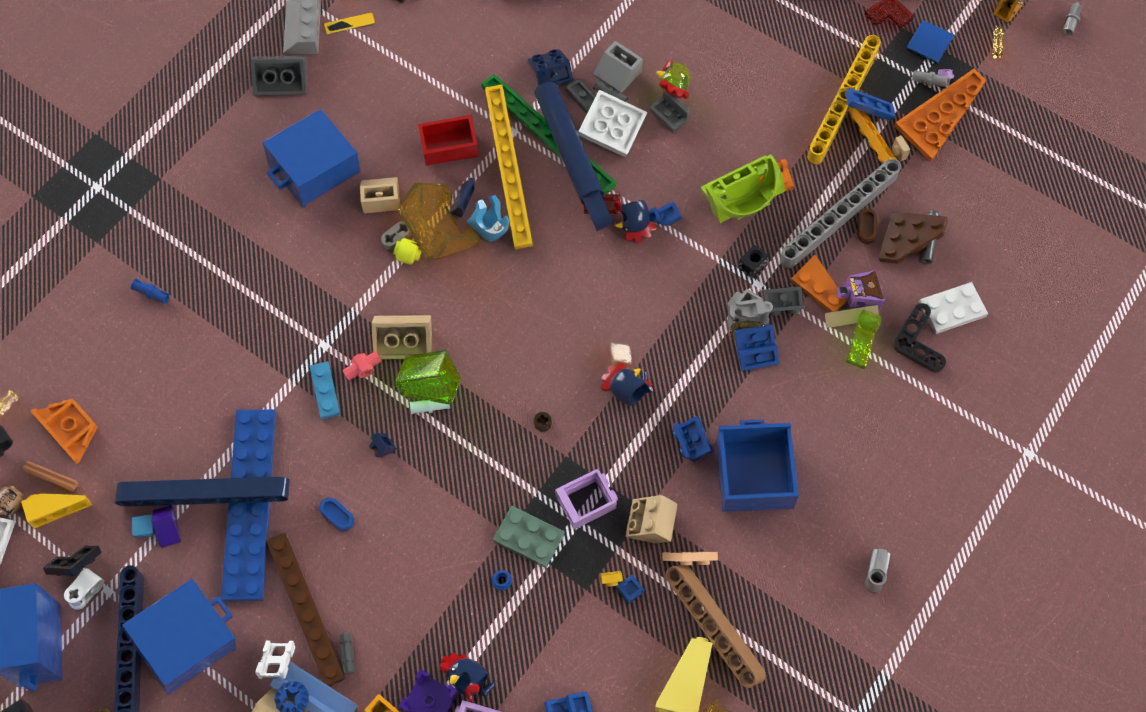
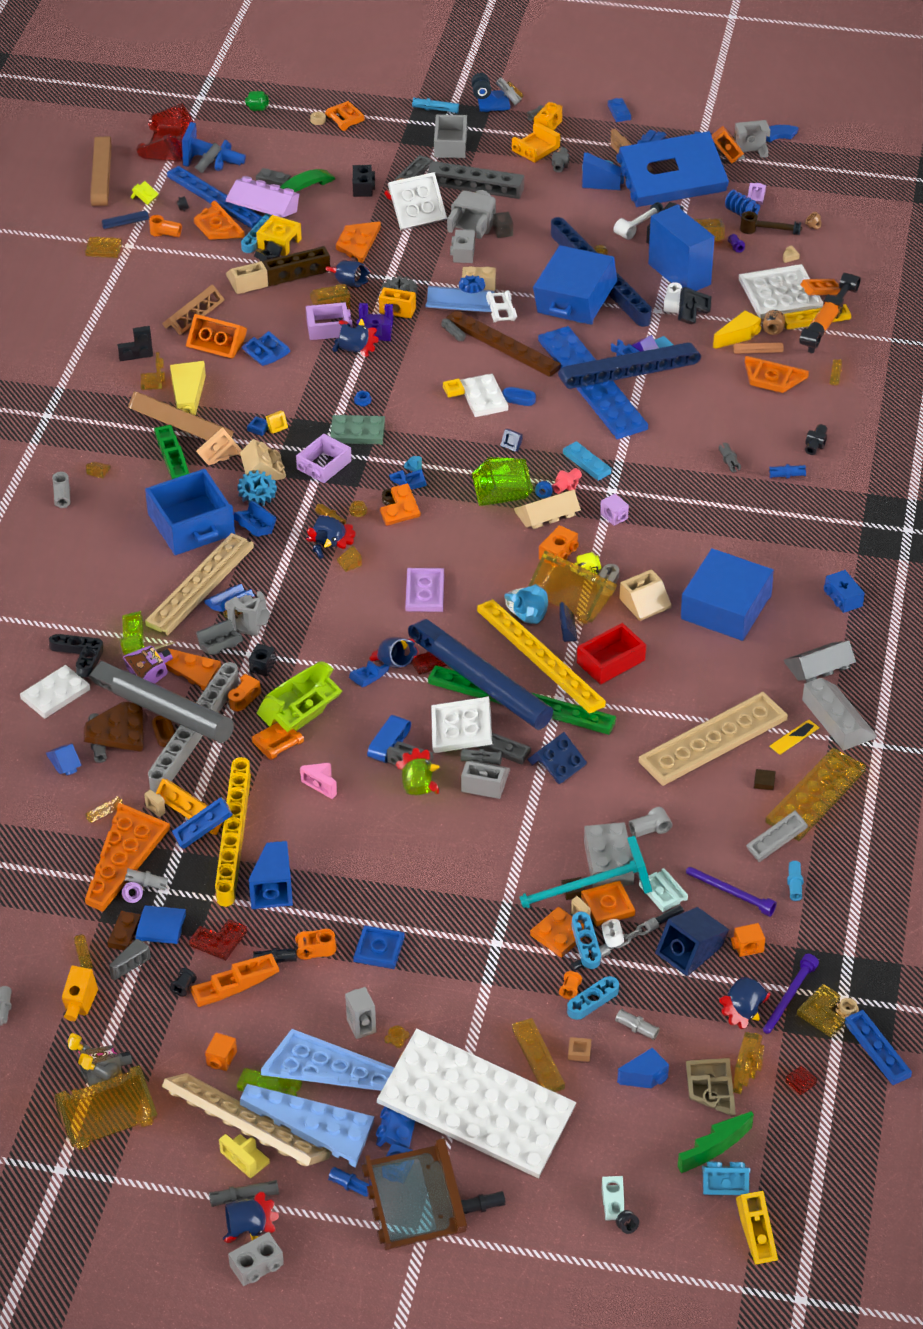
camera: 155 degrees right, 20 degrees down
none -> blue slope [46,744,82,776]
none -> clear yellow slope [86,461,111,478]
none -> clear yellow axle [86,796,123,823]
none -> dark grey piece [89,661,234,743]
none -> reddish brown plate [107,911,141,951]
none -> dark grey slope [109,939,151,981]
none -> tan plate [145,533,254,635]
none -> green slope [154,425,189,479]
none -> orange leg [228,674,261,711]
none -> dark azure gear [237,470,277,506]
none -> blue slope [249,841,293,909]
none -> bright pink slope [300,763,337,799]
none -> pearl gold axle [315,504,346,525]
none -> clear yellow plate [349,501,367,517]
none -> blue beam [367,715,411,763]
none -> orange plate [380,483,421,526]
none -> blue slope [389,469,427,489]
none -> dark azure tile [404,456,422,472]
none -> lavender tile [406,568,444,612]
none -> yellow plate [443,378,465,398]
none -> white plate [460,374,508,417]
none -> blue plate [535,481,553,499]
none -> orange brick [539,525,579,567]
none -> lavender brick [600,494,629,526]
none -> blue plate [611,340,640,356]
none -> tan plate [639,692,788,786]
none -> dark grey pin [718,442,741,472]
none -> black axle [805,424,828,455]
none -> blue brick [824,570,865,613]

